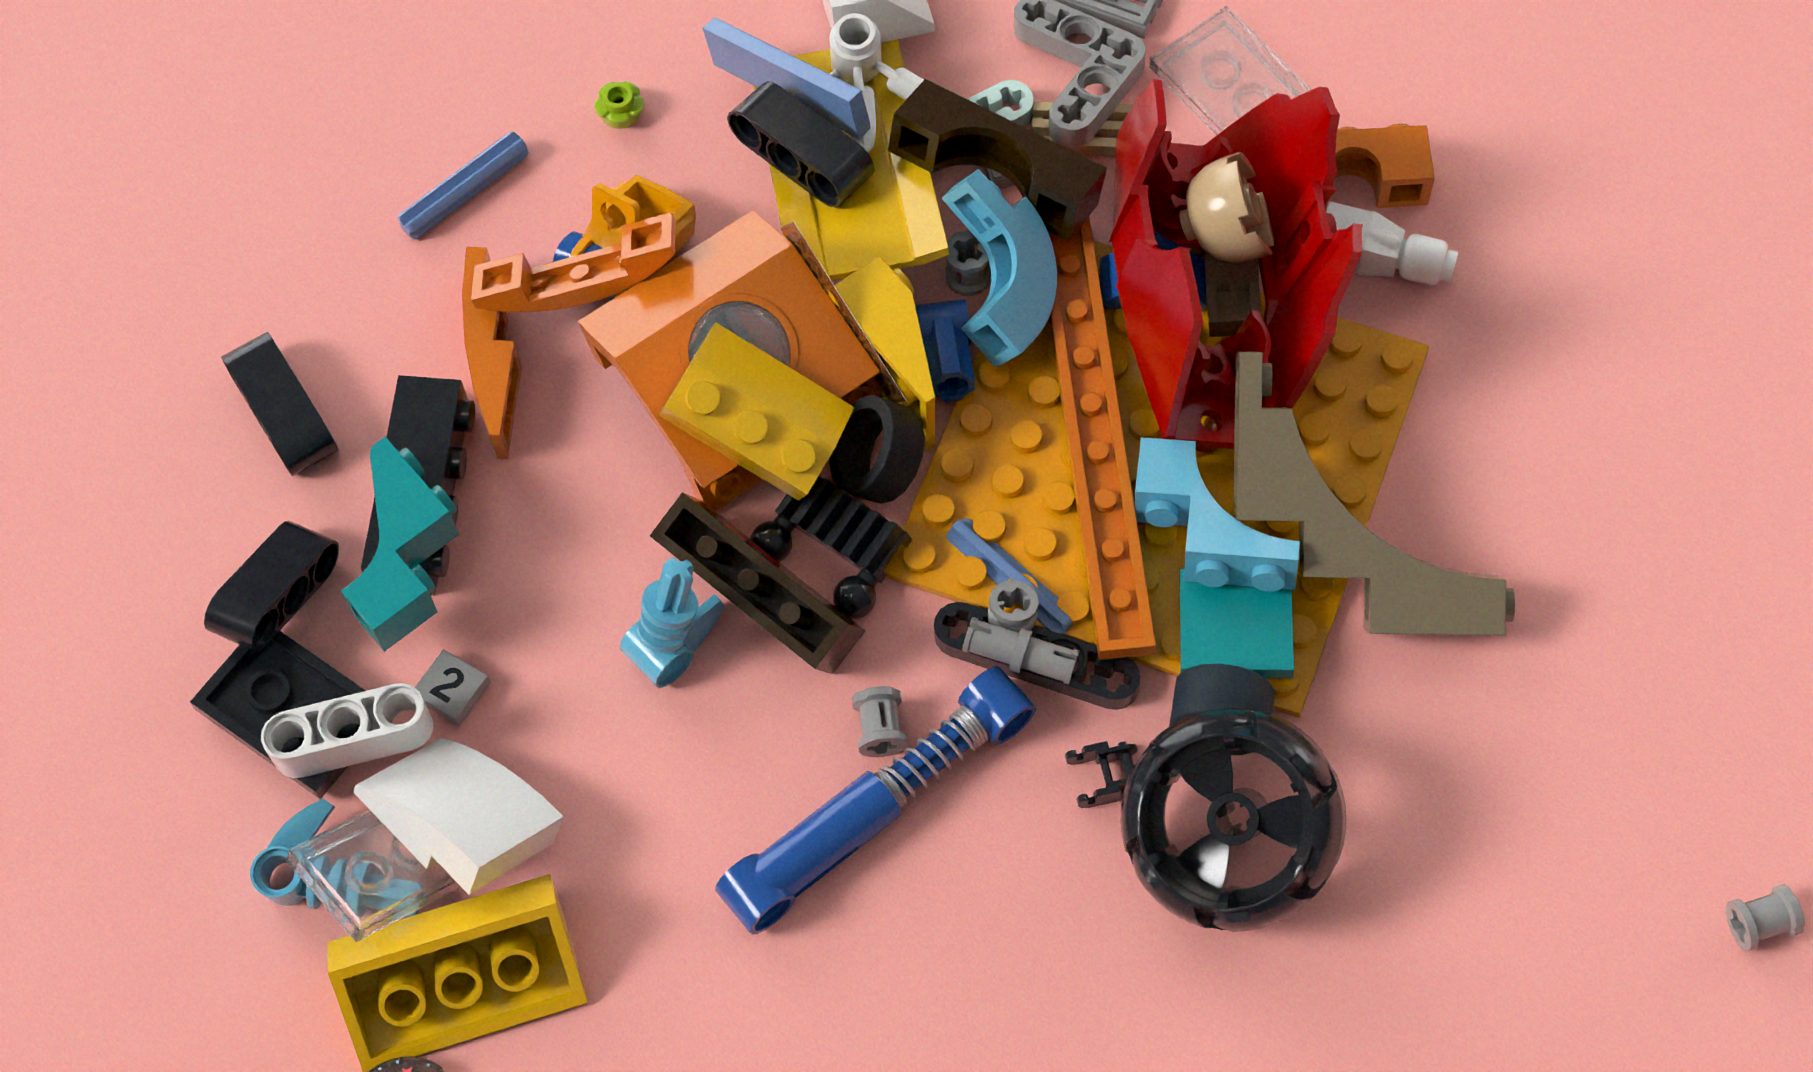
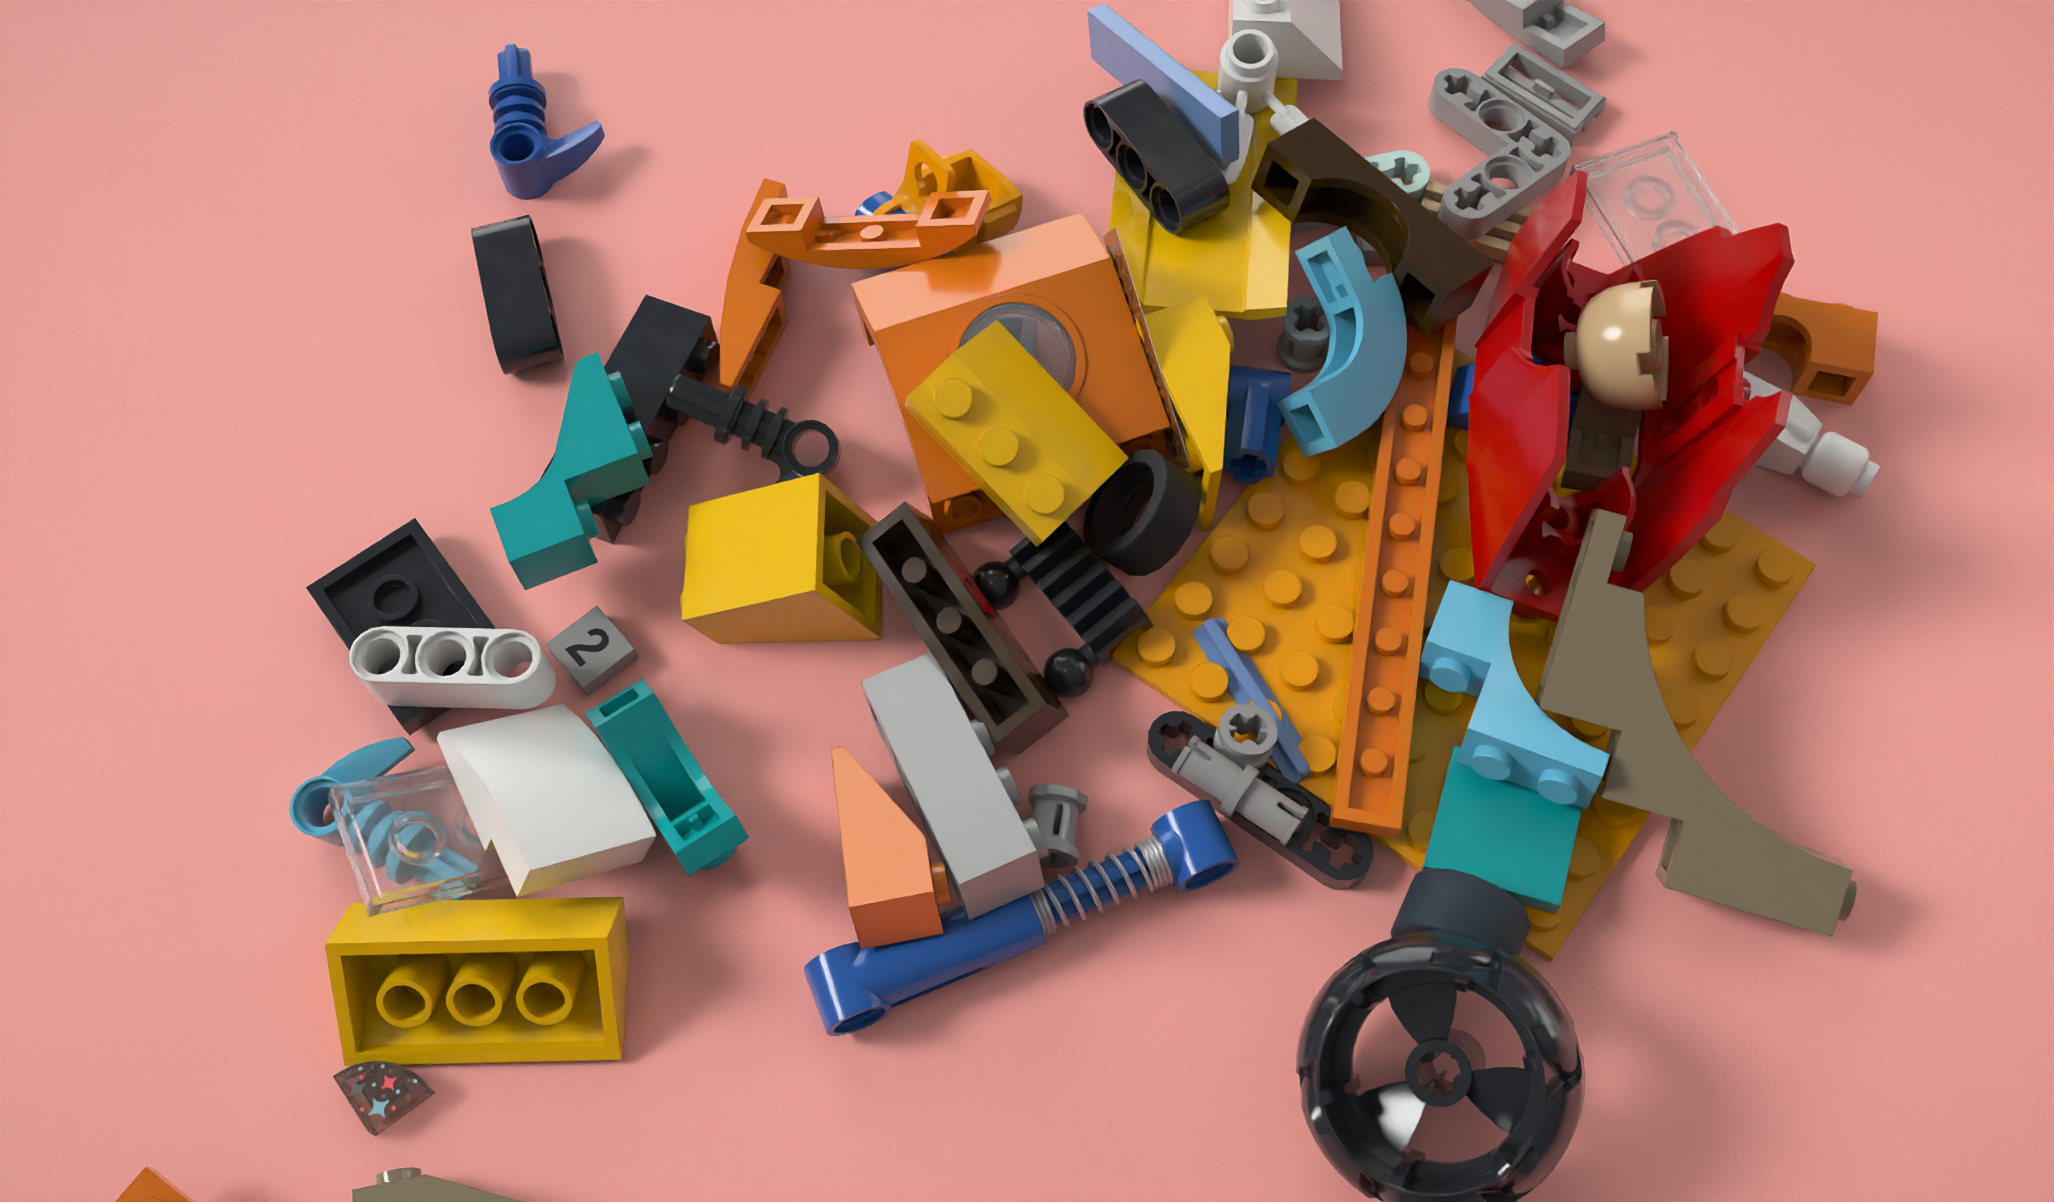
camera: 15 degrees right, 0 degrees up
black beam [204,520,339,652] -> none
medium blue axle [397,132,529,239] -> none
lime plate [594,81,644,129] -> none
medium azure piece [620,558,724,688] -> none
black piece [1065,741,1138,808] -> none
none -> blue piece [488,43,605,200]
none -> teal arch [585,679,749,877]
none -> black piece [666,374,841,484]
none -> yellow slope [680,473,882,644]
none -> orange slope [831,746,952,949]
none -> light grey brick [861,652,1049,920]

